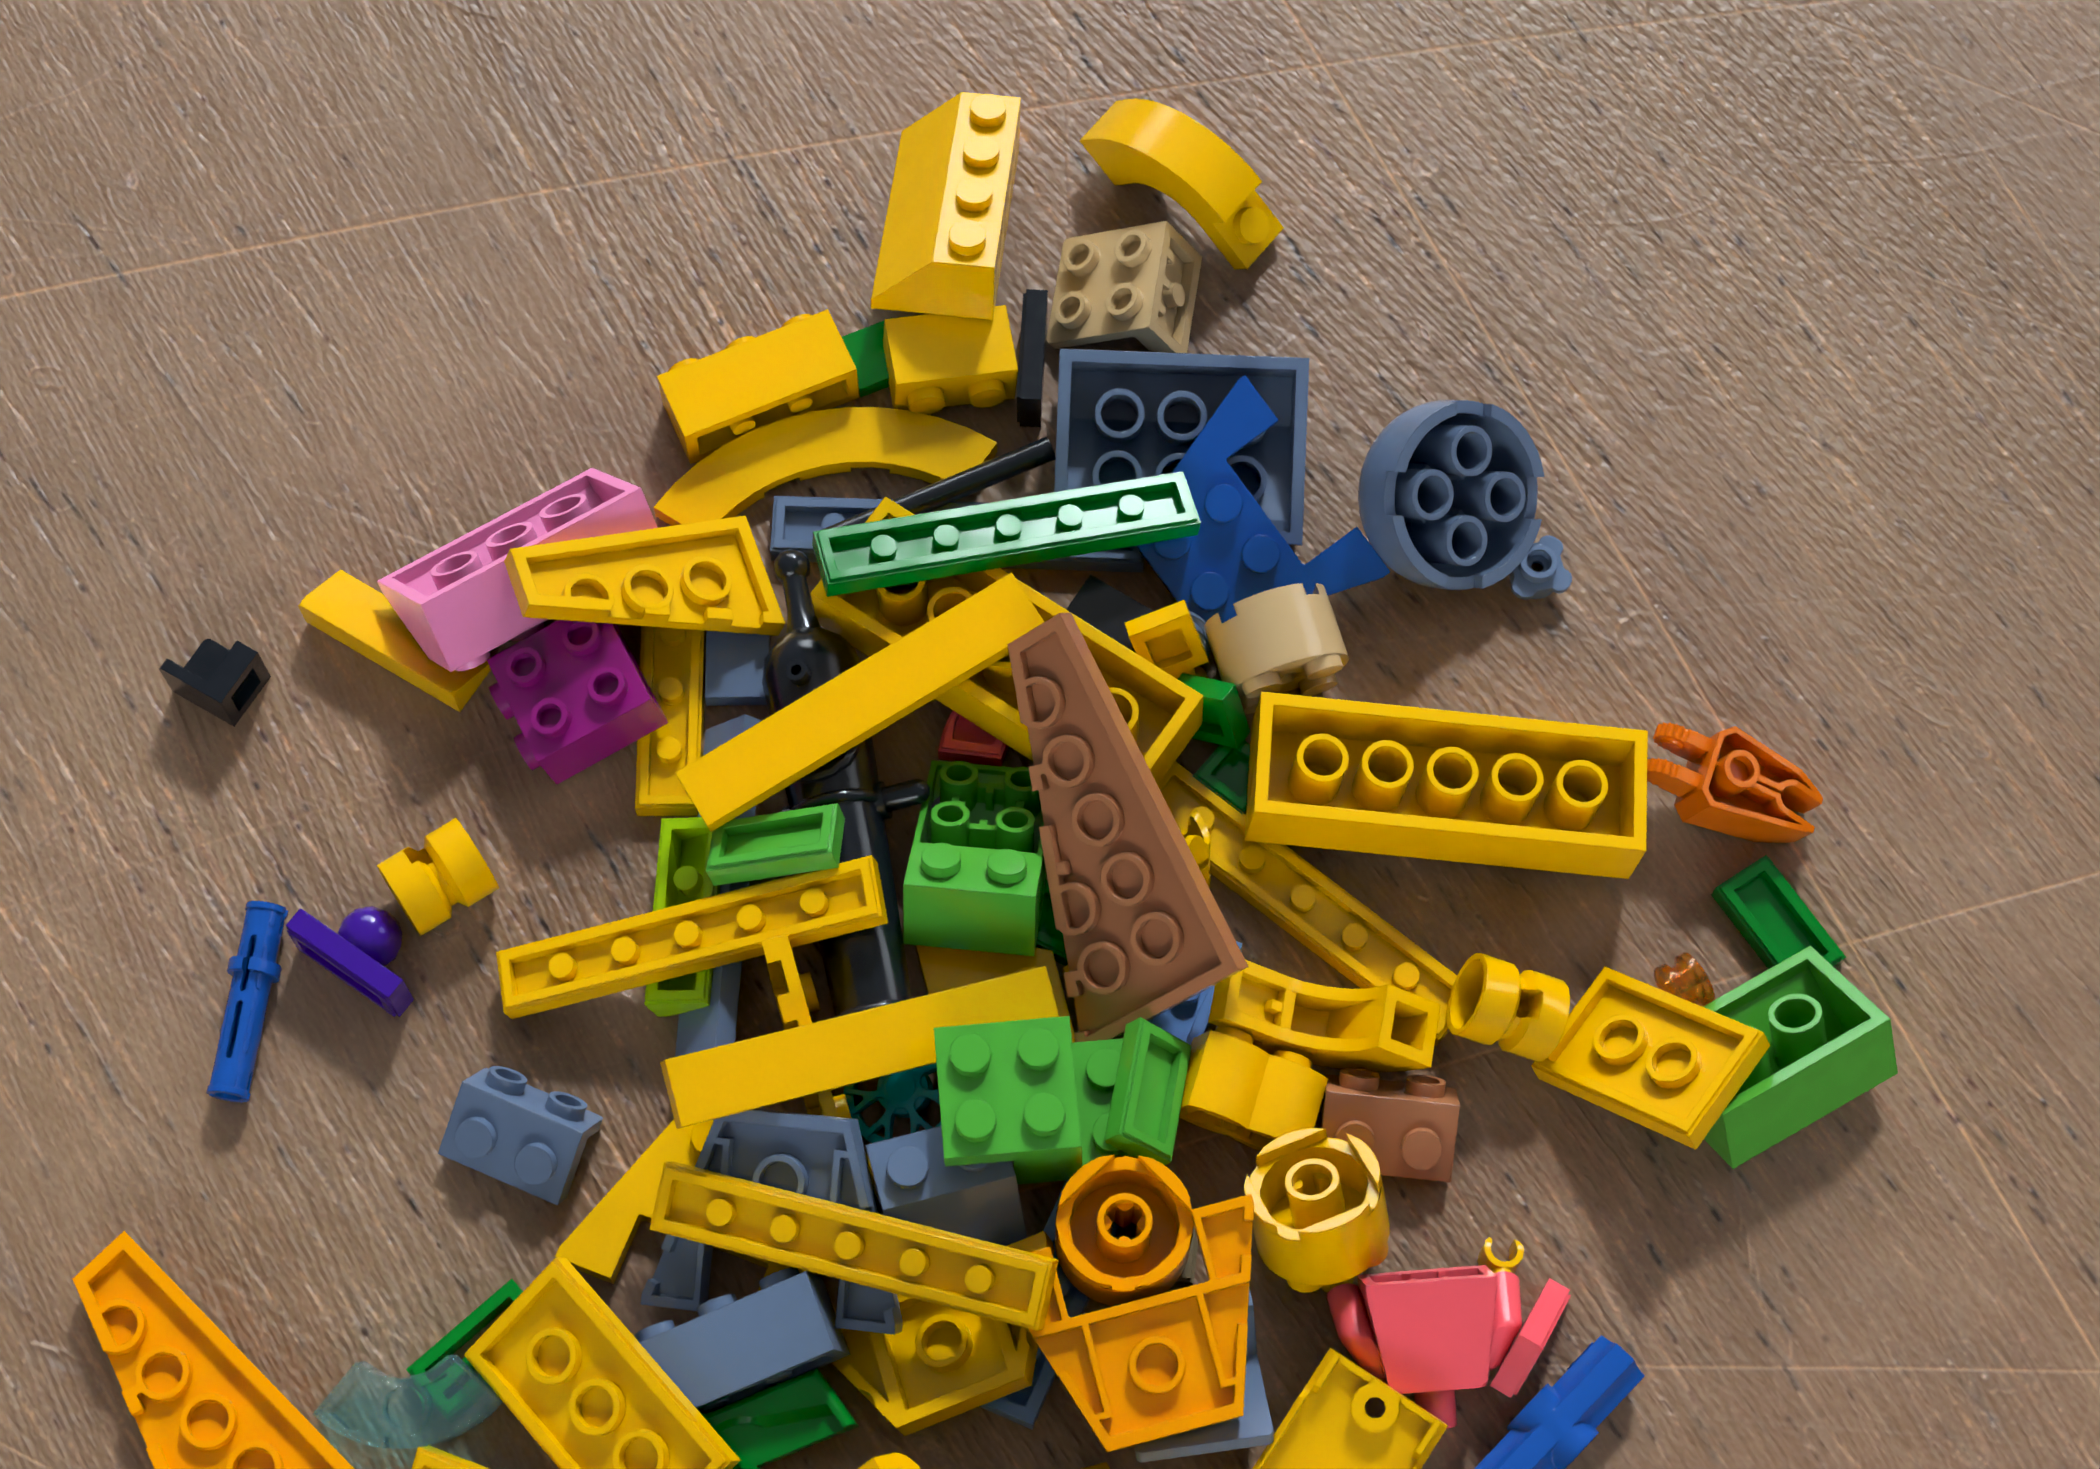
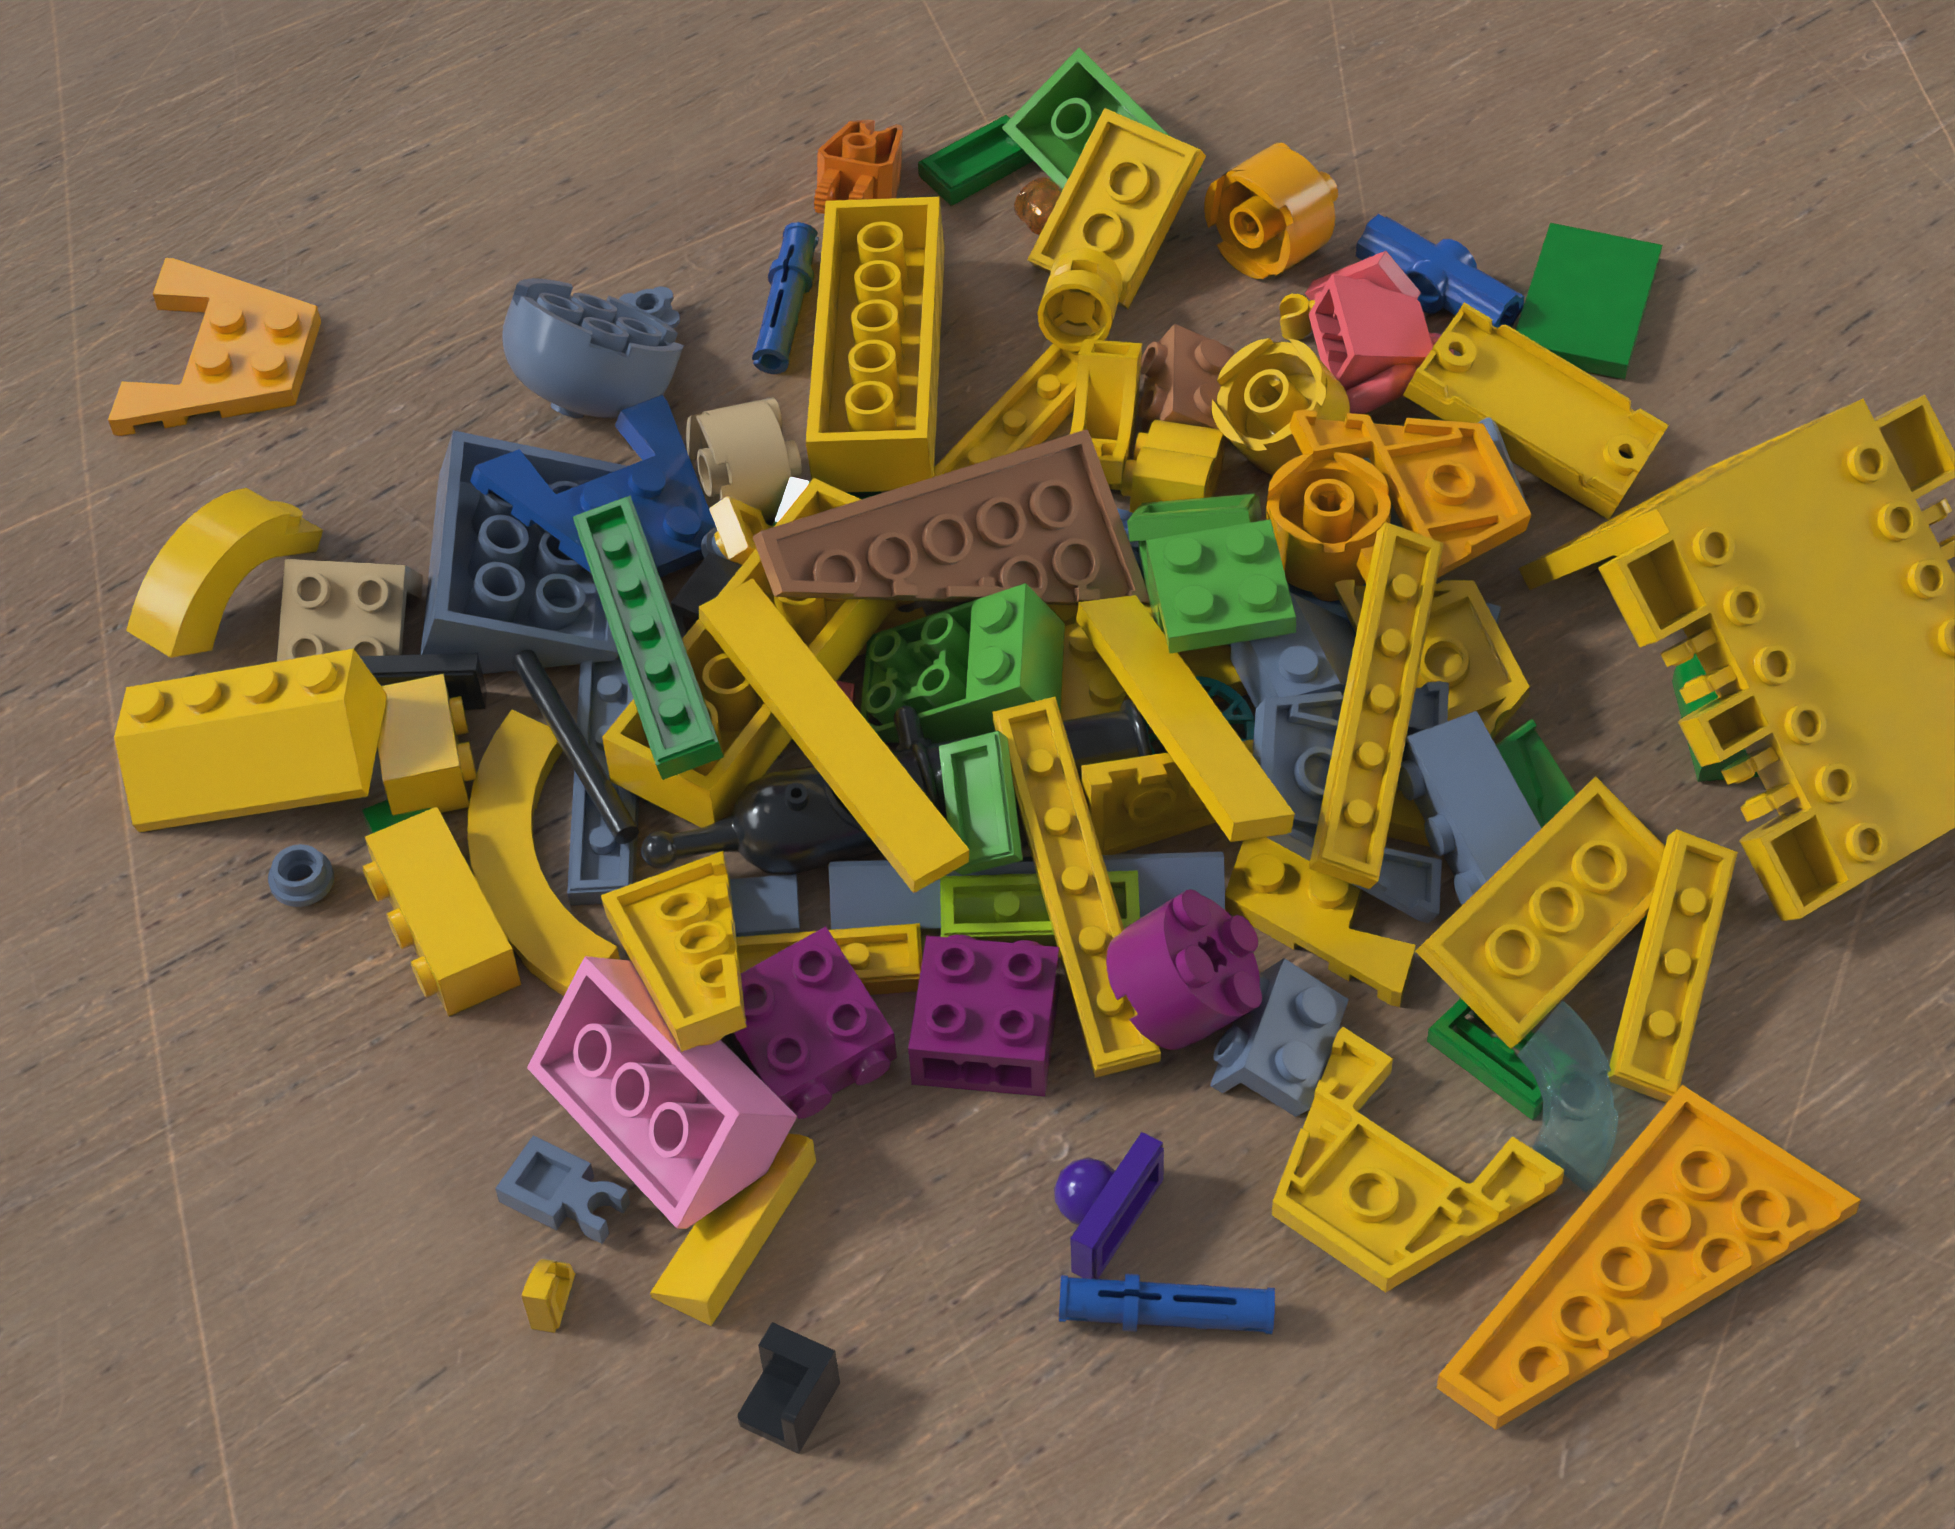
camera: 90 degrees left, 15 degrees down
yellow wheel [376,818,499,936] -> none
none -> light orange wing [108,258,321,436]
none -> sand blue plate [268,844,334,907]
none -> sand blue plate [495,1135,630,1244]
none -> yellow tile [521,1259,575,1333]
none -> blue pin [752,222,819,374]
none -> magenta brick [908,935,1060,1097]
none -> magenta brick [1106,889,1262,1050]
none -> light orange brick [1204,143,1338,279]
none -> yellow wing [1272,1027,1564,1293]

